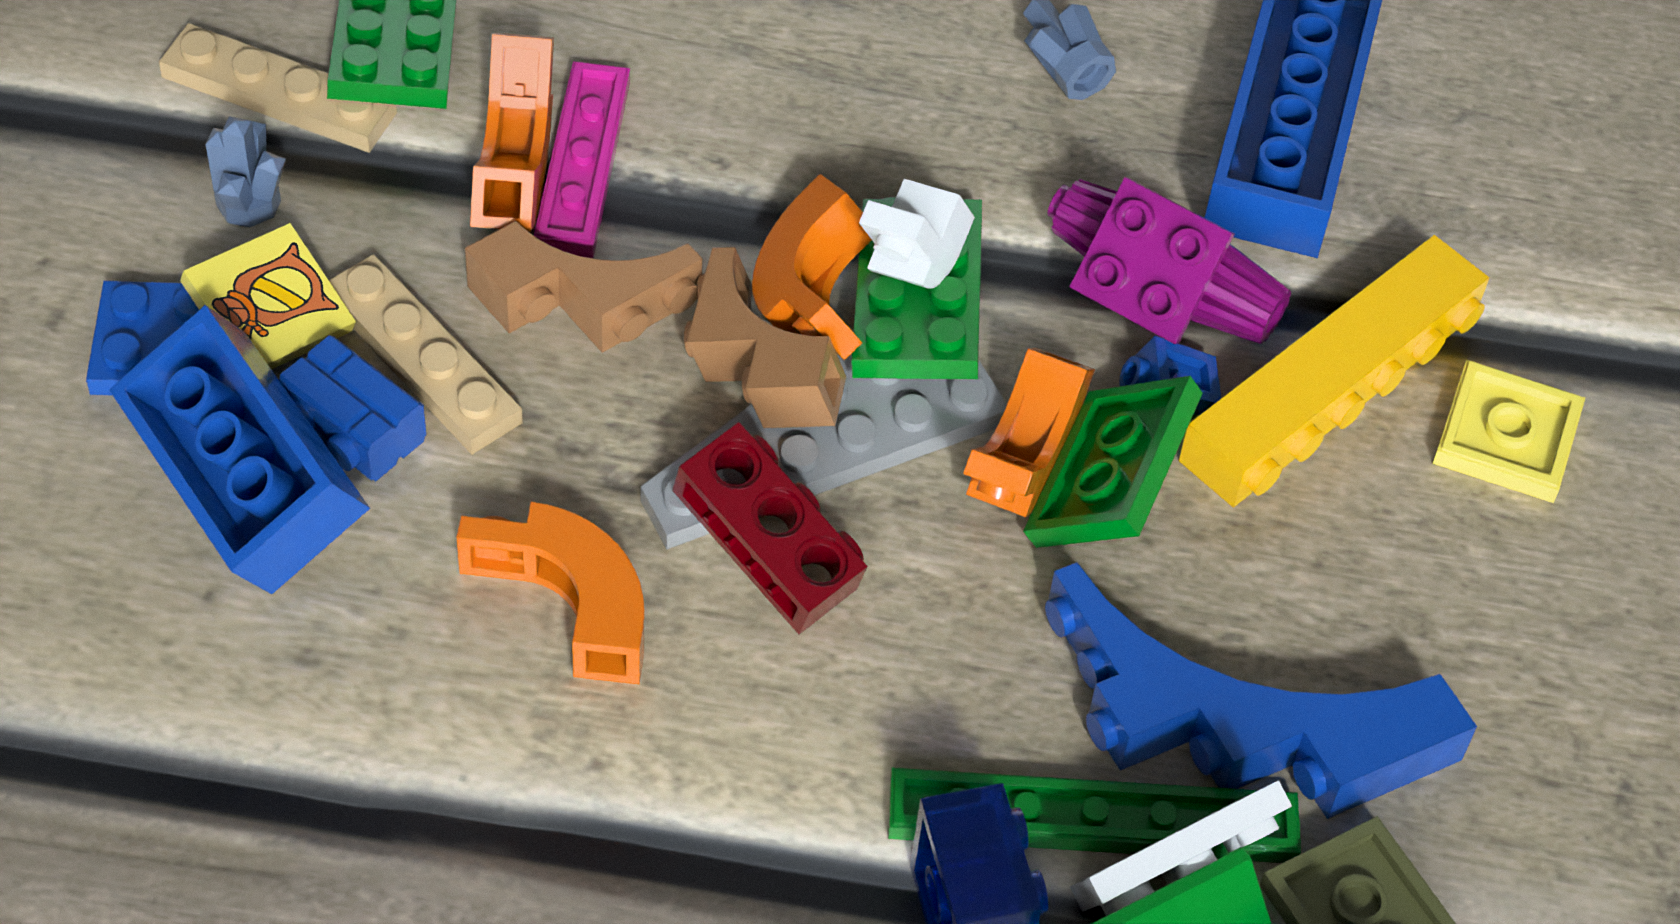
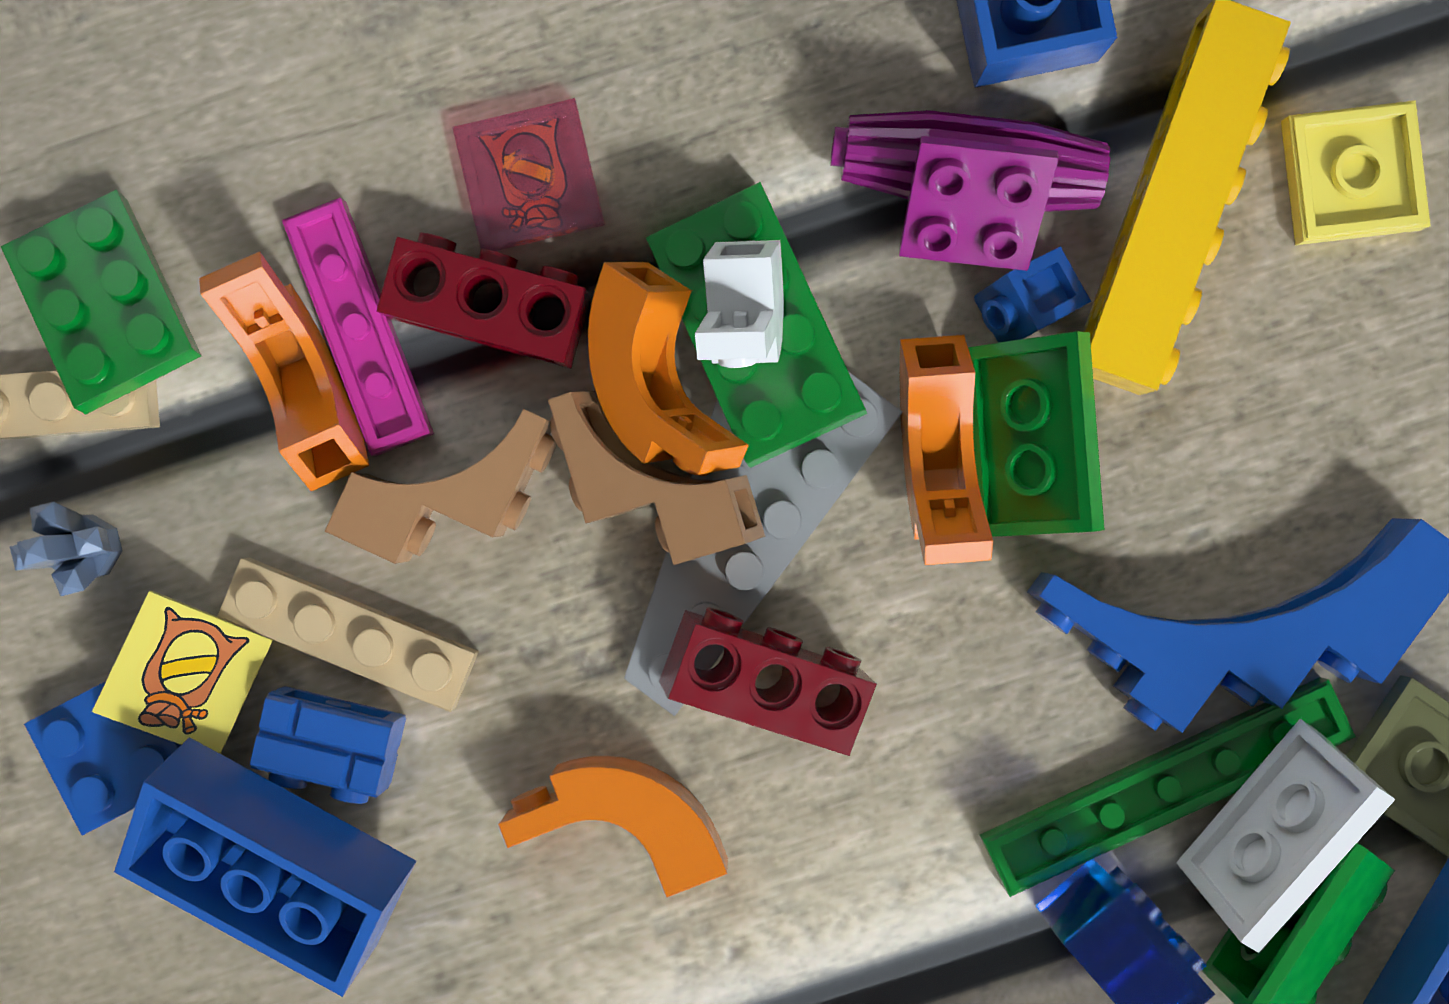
camera: 20 degrees left, 35 degrees up
none -> dark red brick [376,232,591,369]
none -> clear pink tile [452,98,605,251]

